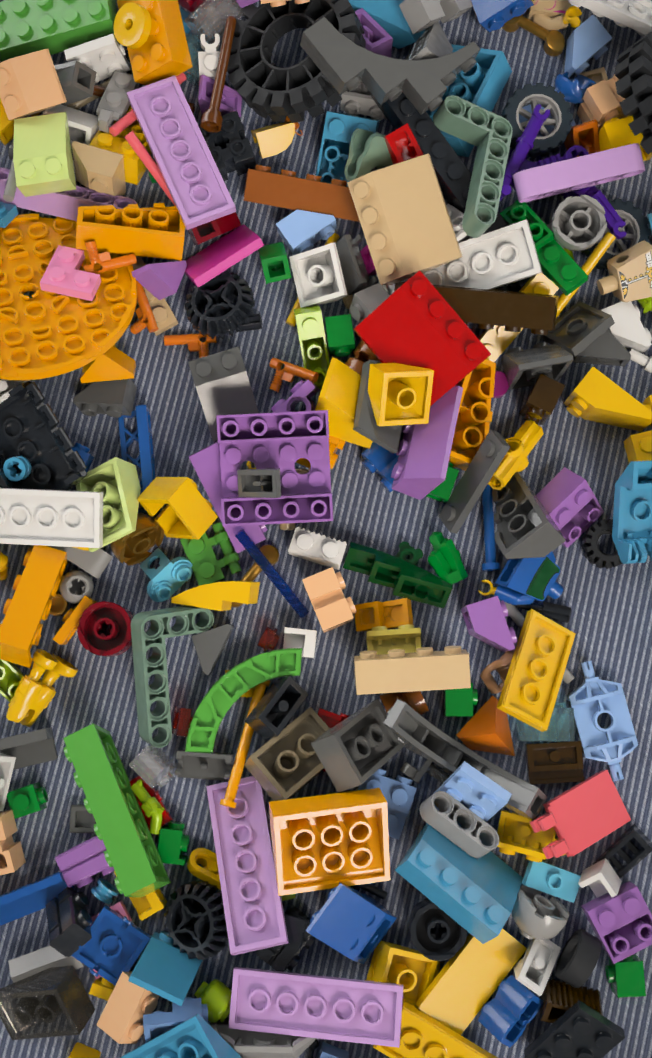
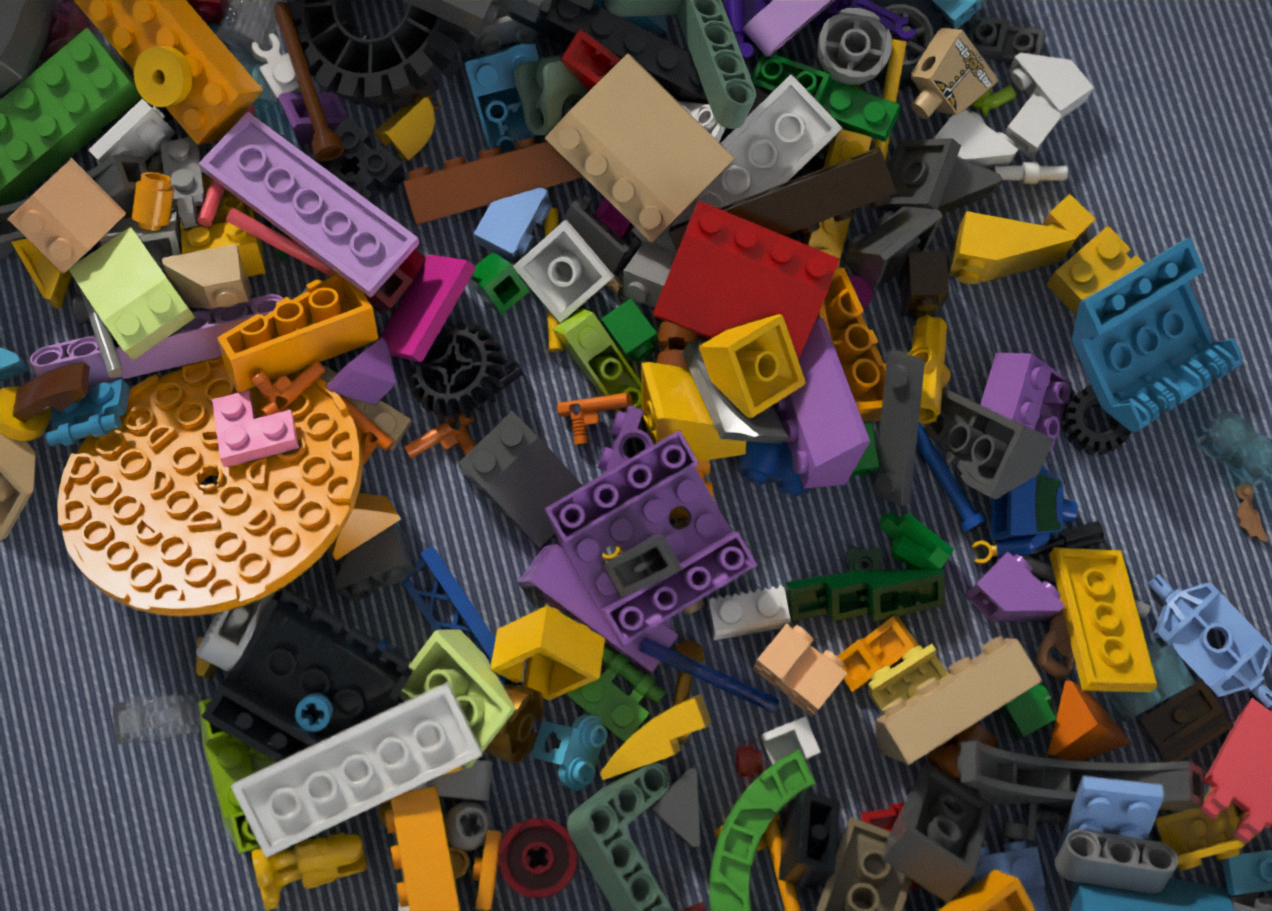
camera: 35 degrees left, 5 degrees down
none -> light orange brick [132,172,174,231]

